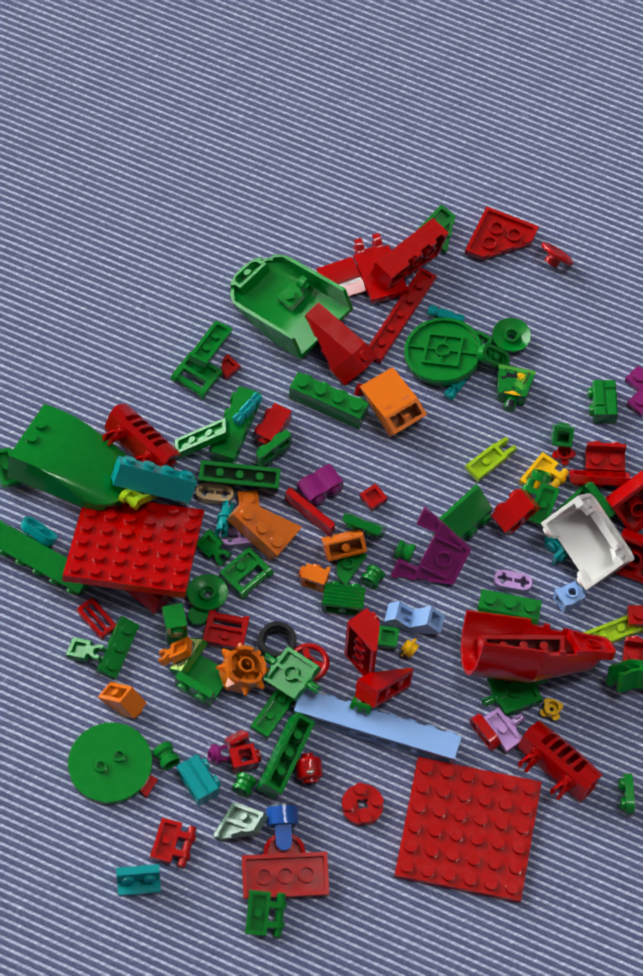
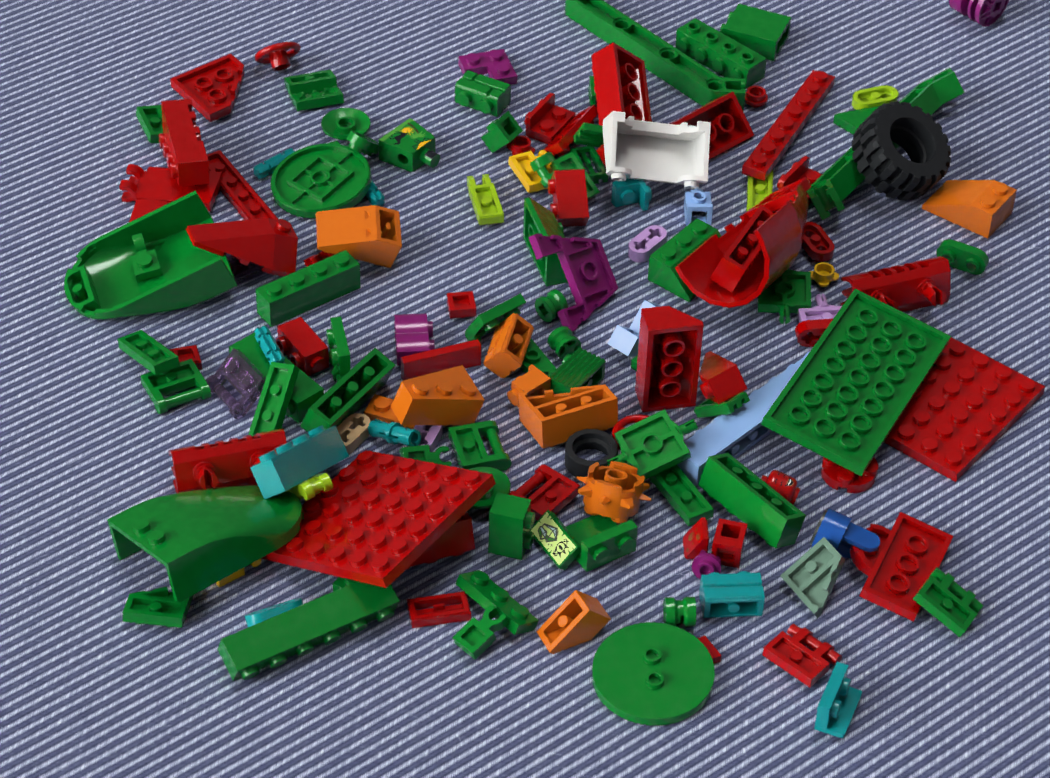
camera: 60 degrees left, 20 degrees down
orange plate [158,636,193,666] -> none
green wheel [231,772,257,797] -> none
none -> clear purple plate [206,348,266,419]
none -> green slope [284,70,344,111]
none -> orange wedge [518,384,618,449]
none -> green plate [761,289,951,477]
none -> red plate [801,222,835,262]

